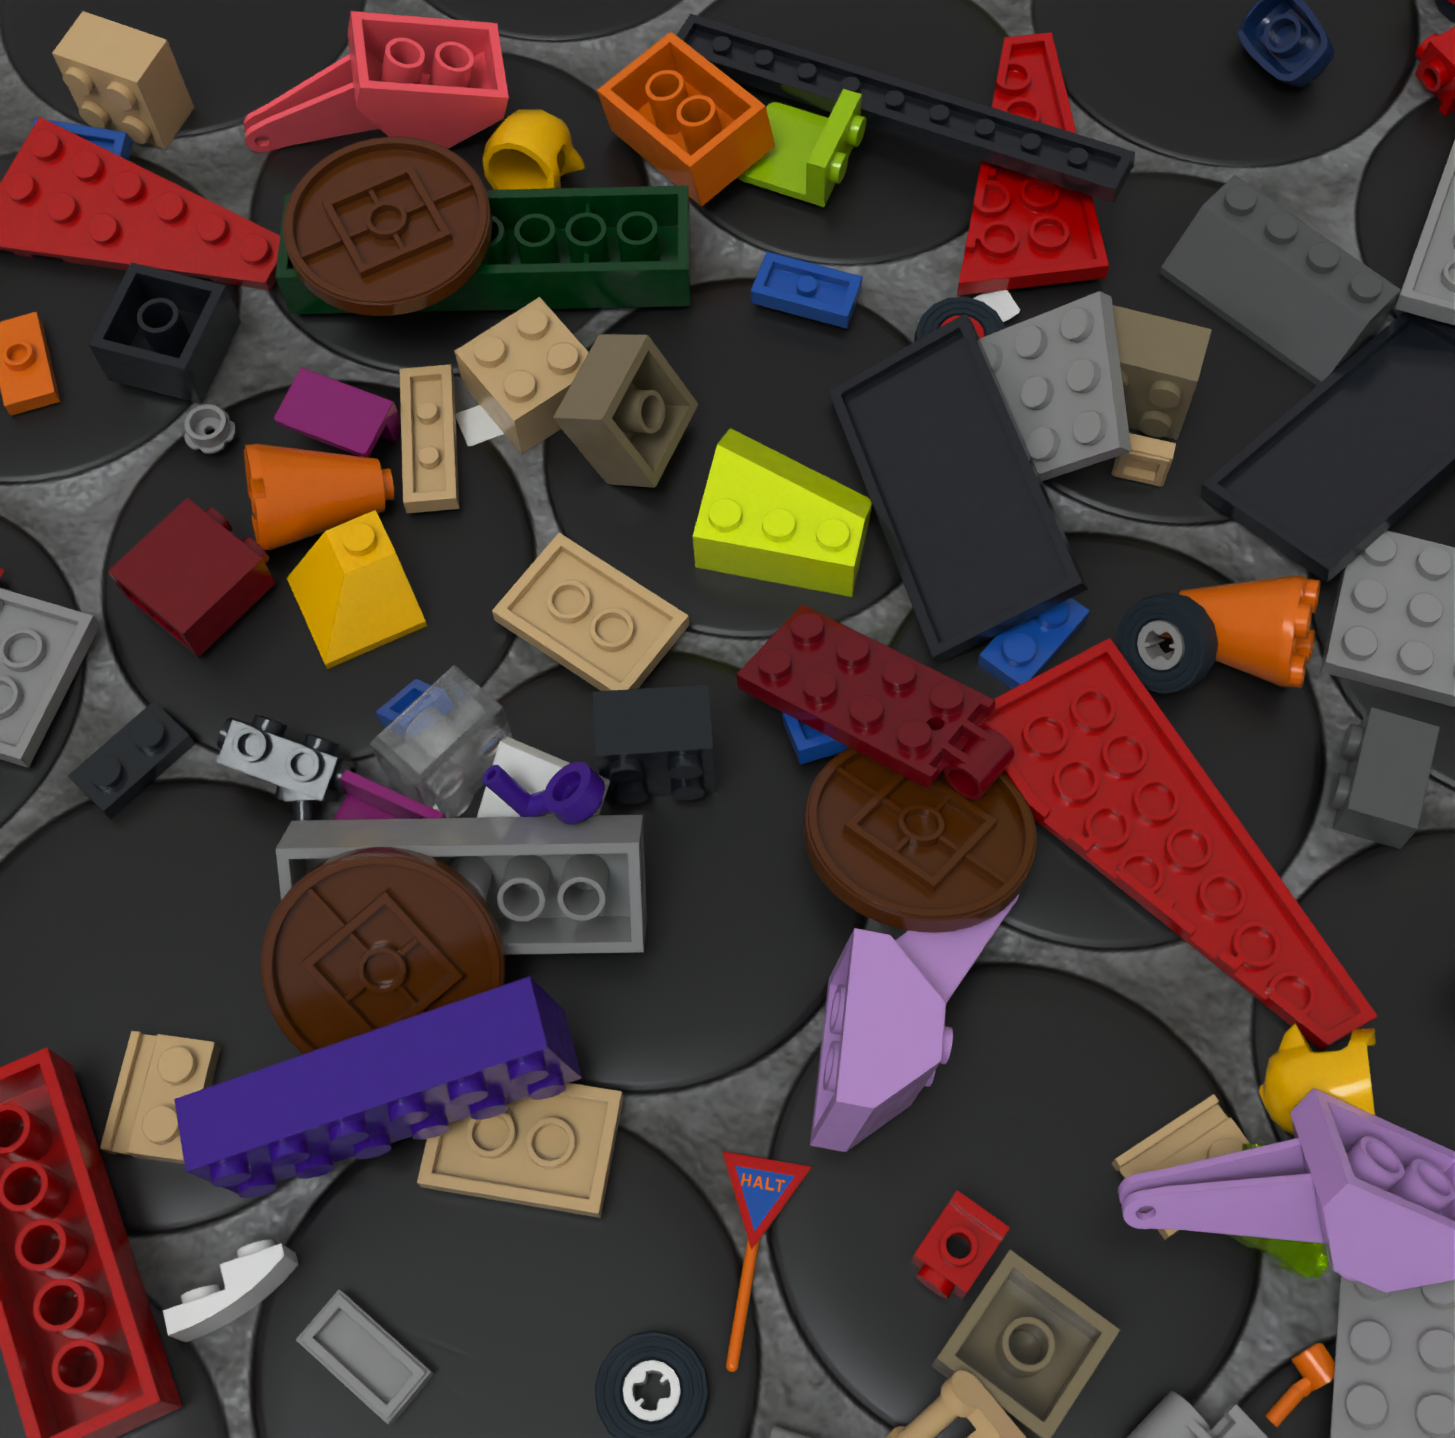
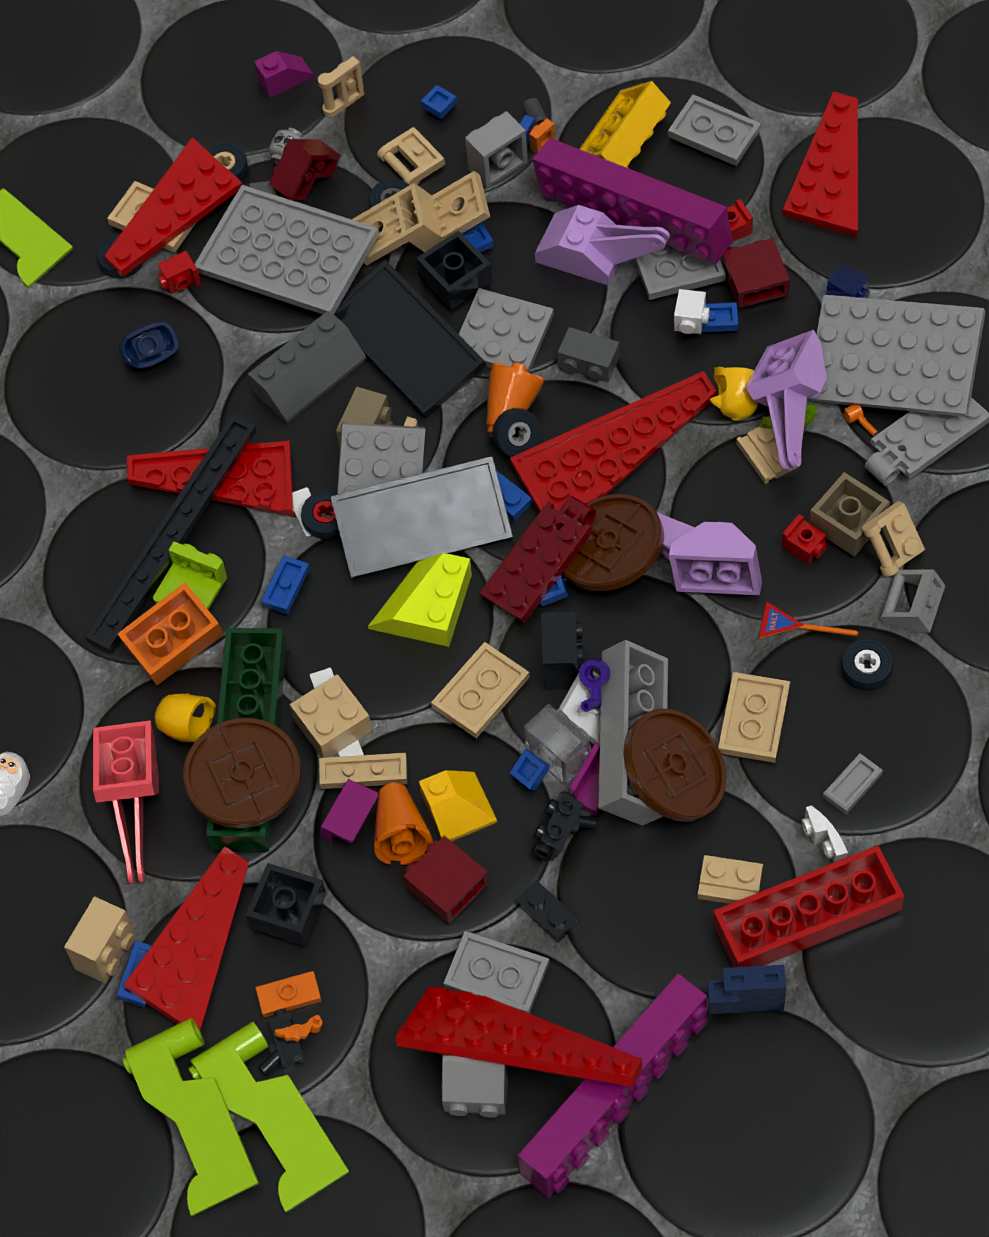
camera: 85 degrees left, 5 degrees down
dark purple brick [174,976,582,1198] -> none
light grey plate [184,404,236,454] -> none
dark tan brick [553,334,699,488] -> none

